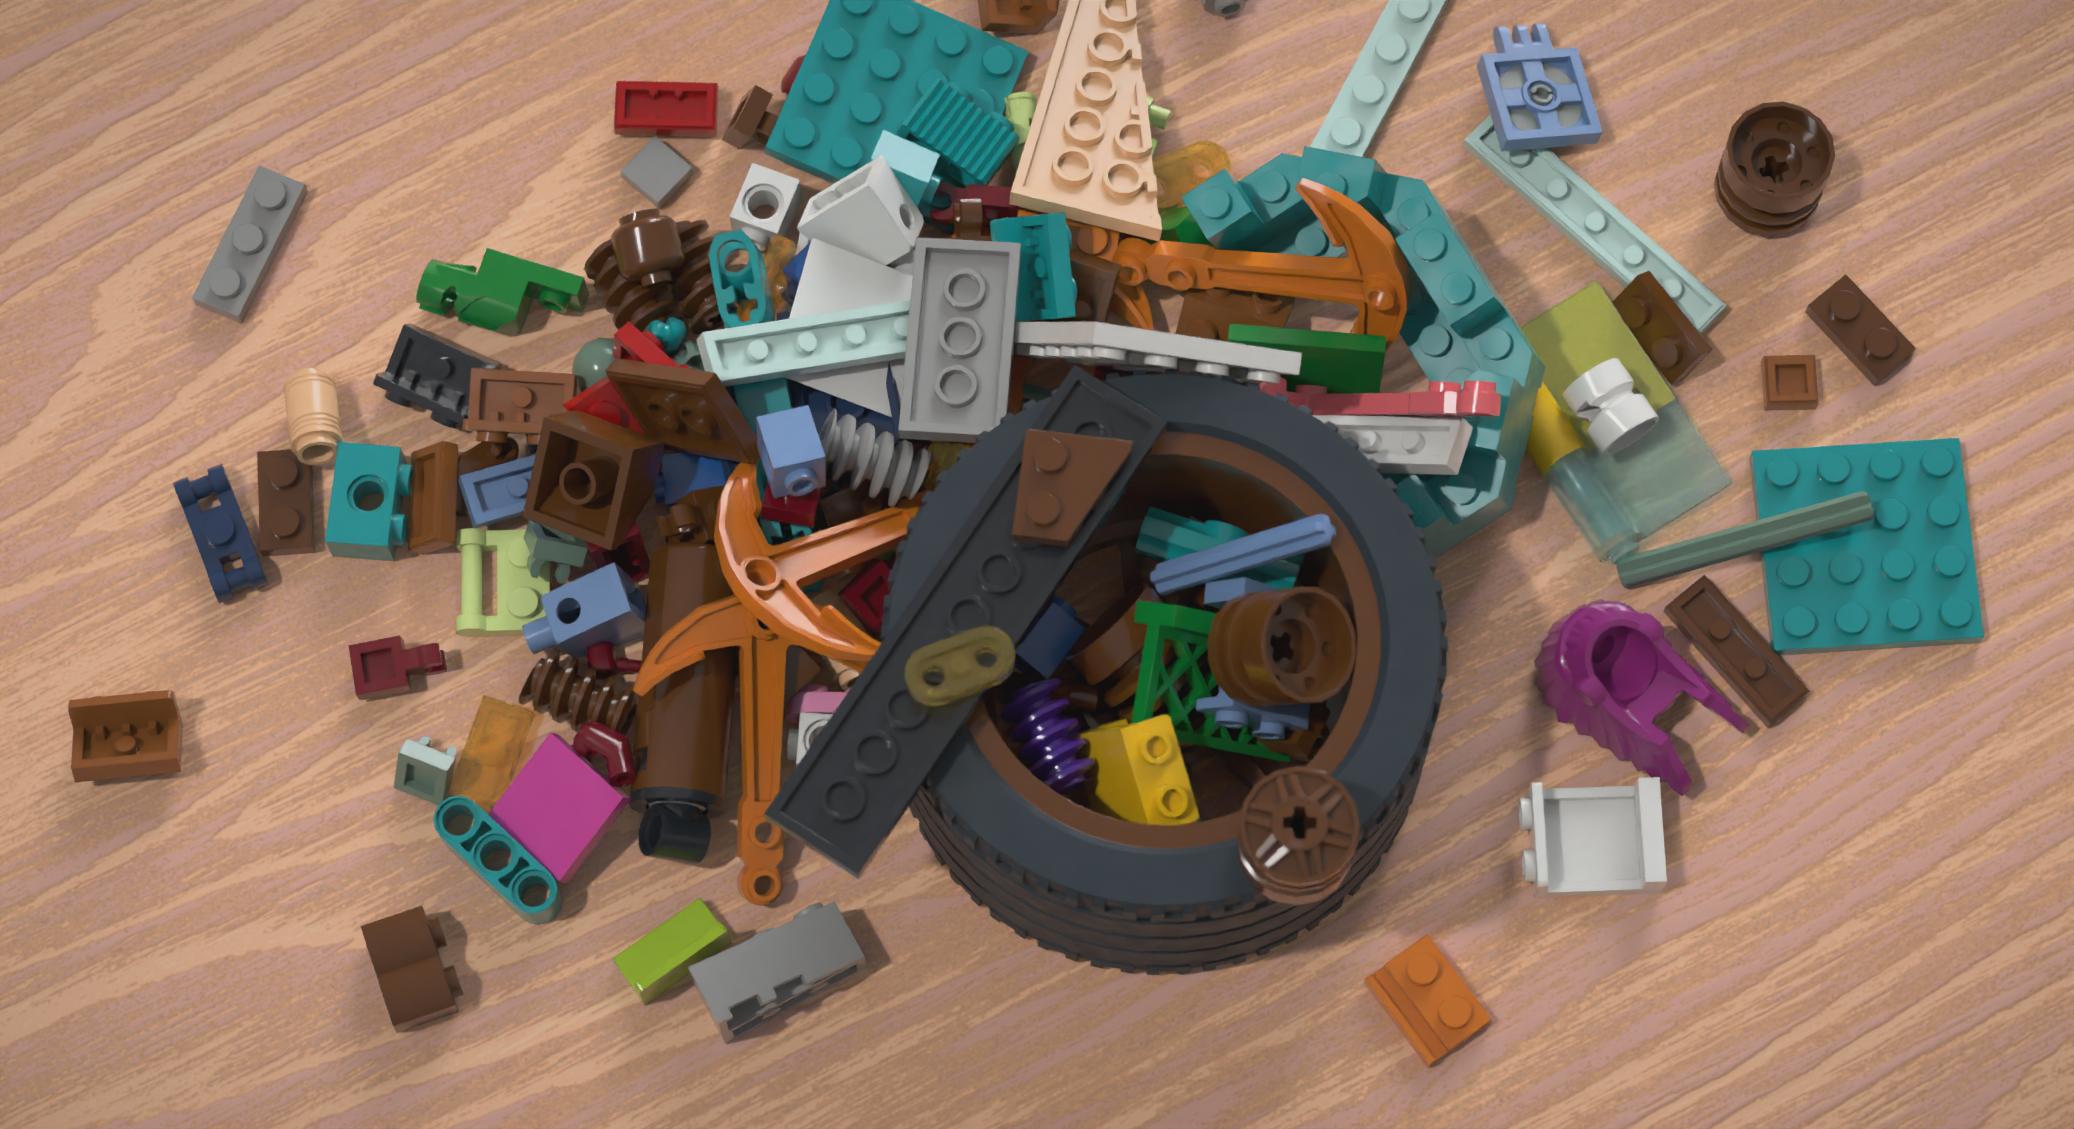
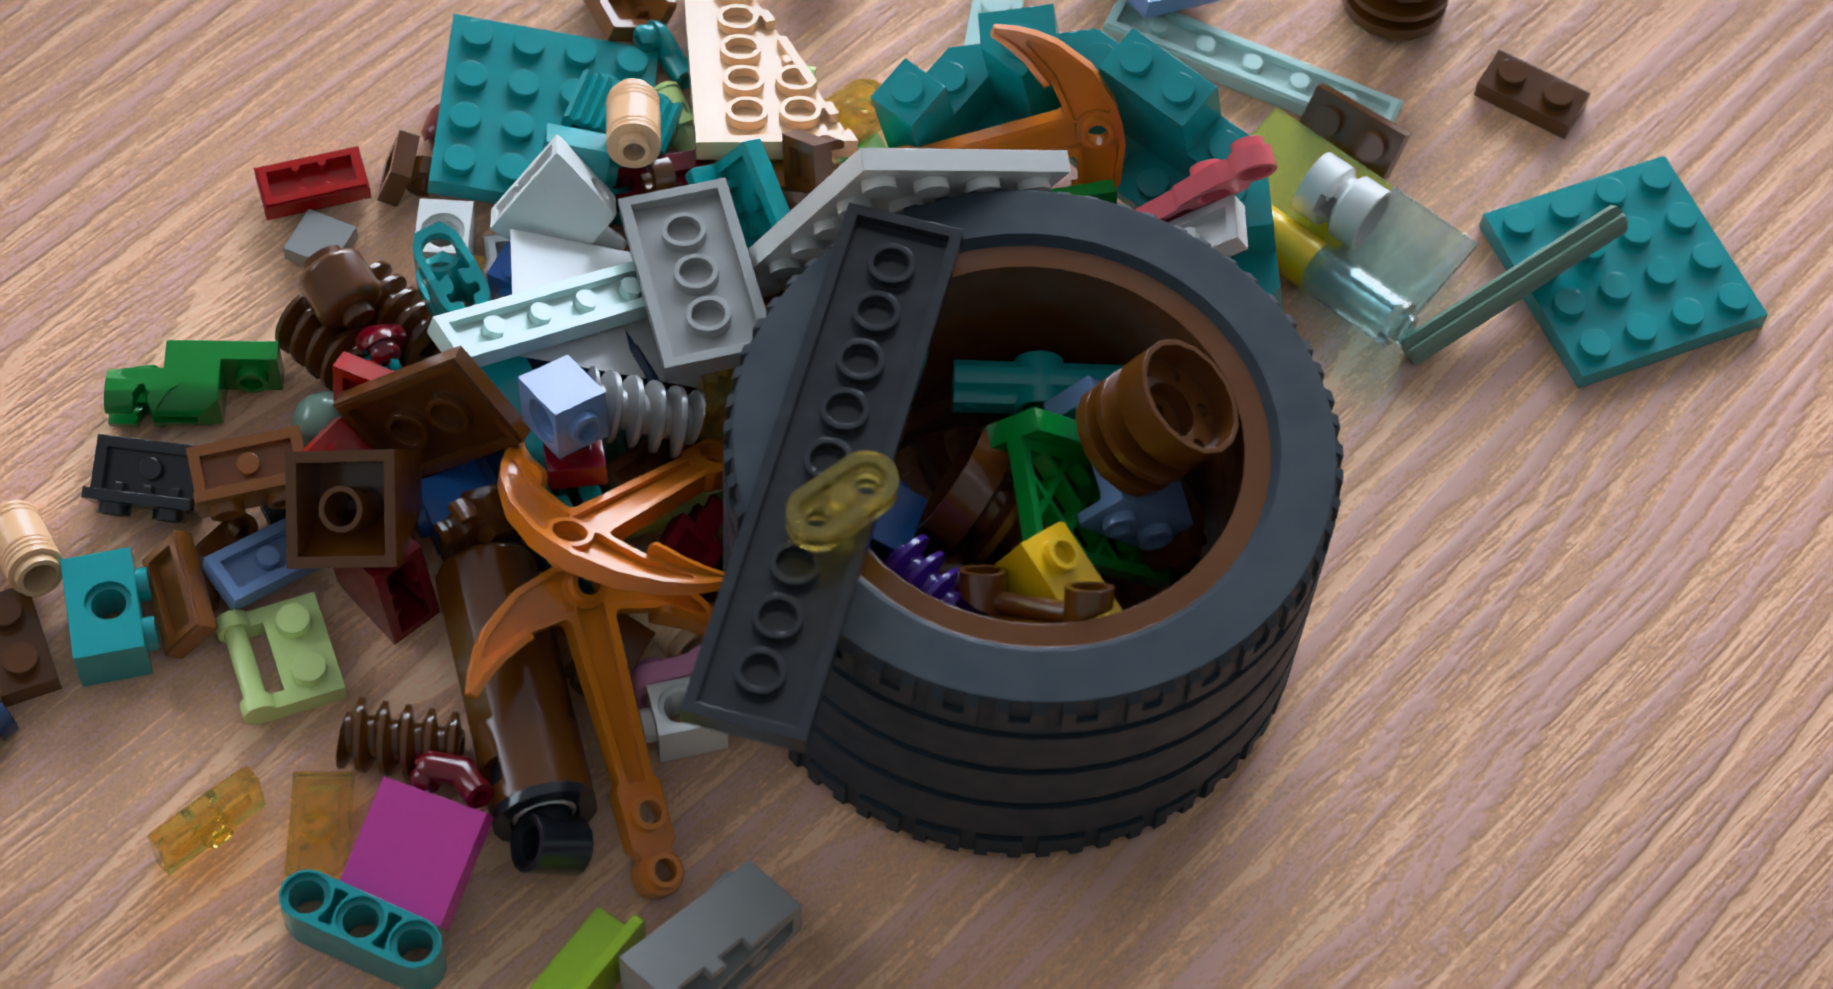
camera: 25 degrees left, 15 degrees down
dark red plate [348,635,447,701] -> none
sand green tile [394,736,456,806] -> none
medium blue torso [522,562,646,658] -> none
sand green tile [524,520,588,583] -> none
dark red hand [586,641,642,679] -> none
reddish brown wing [1012,429,1133,547] -> none
medium blue axle [1150,514,1336,595] -> none
reddish brown wheel [1236,766,1360,905] -> none
orange plate [1364,934,1492,1068] -> none
white panel [1518,777,1667,898] -> none
magenta piece [1534,599,1749,796] -> none
reddish brown tile [1663,574,1810,728] -> none
dark orange tile [1761,355,1819,411] -> none
none -> clear yellow plate [148,765,266,876]
none -> dark red arm [355,324,407,367]
none -> light nougat head [606,78,661,168]
none -> teal arm [633,20,690,90]
none -> reddish brown tile [782,129,844,194]
none -> reddish brown bar [958,565,1114,623]

